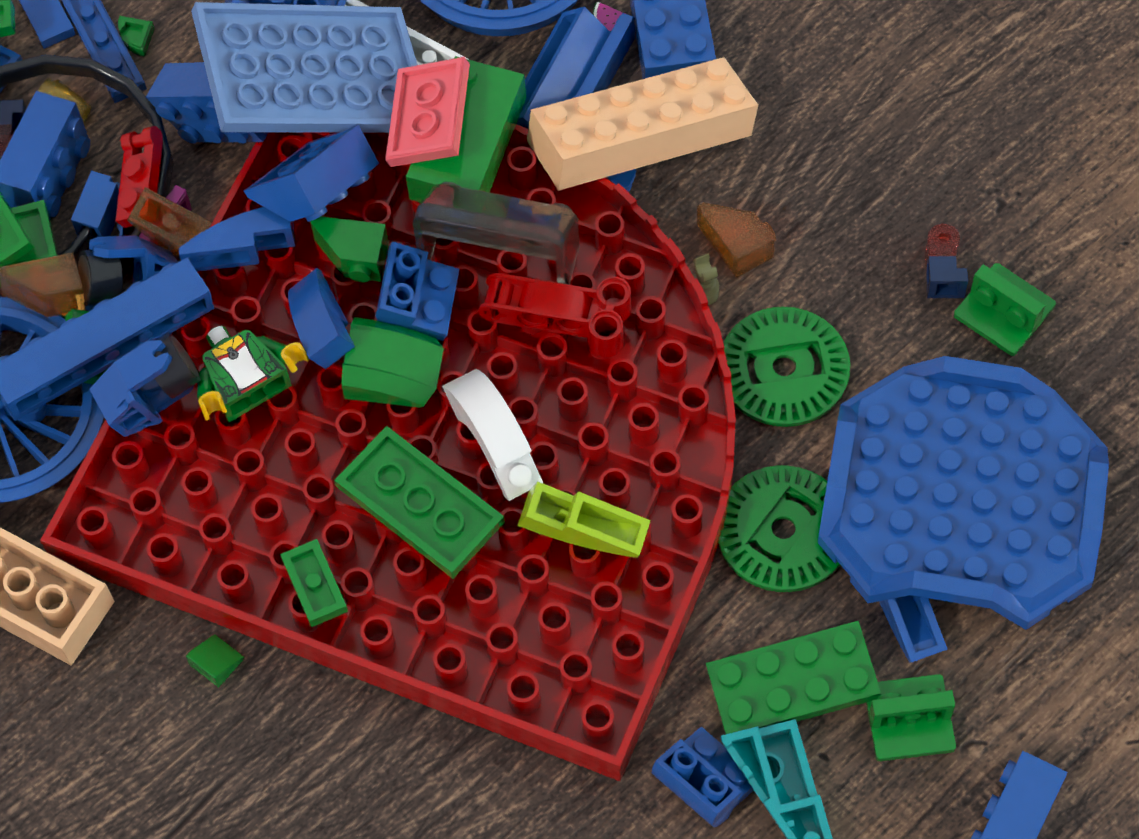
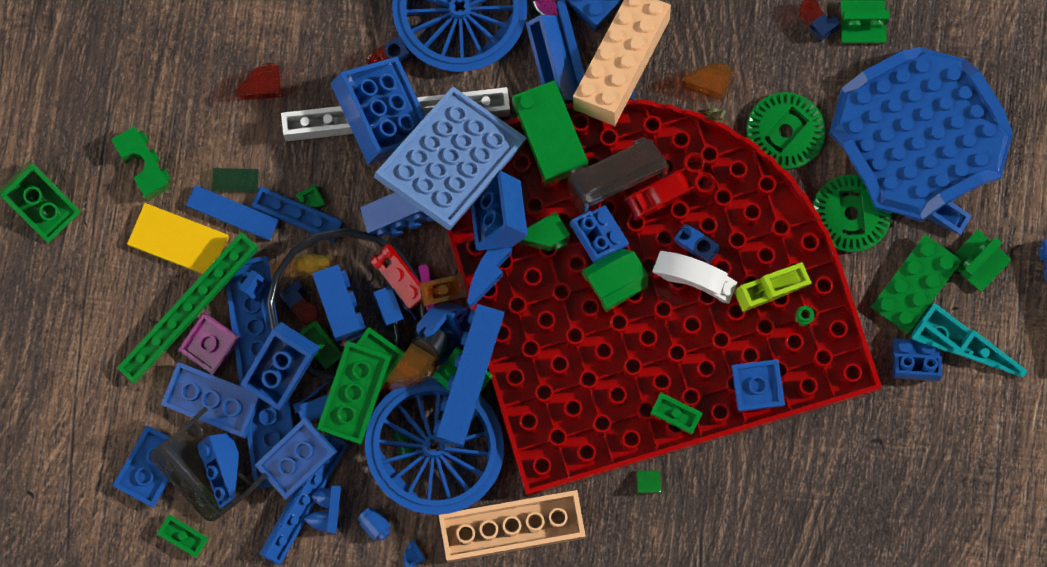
camera: 45 degrees left, 15 degrees up
blue piece [90,332,201,437] -> none
torso [197,326,310,422] -> none
blue slope [288,268,355,369] -> none
green plate [334,426,505,579] -> none
coral tile [385,57,470,167] -> none
none -> leg [674,224,719,264]
none -> blue plate [731,359,785,412]
none -> green pin [795,306,814,326]

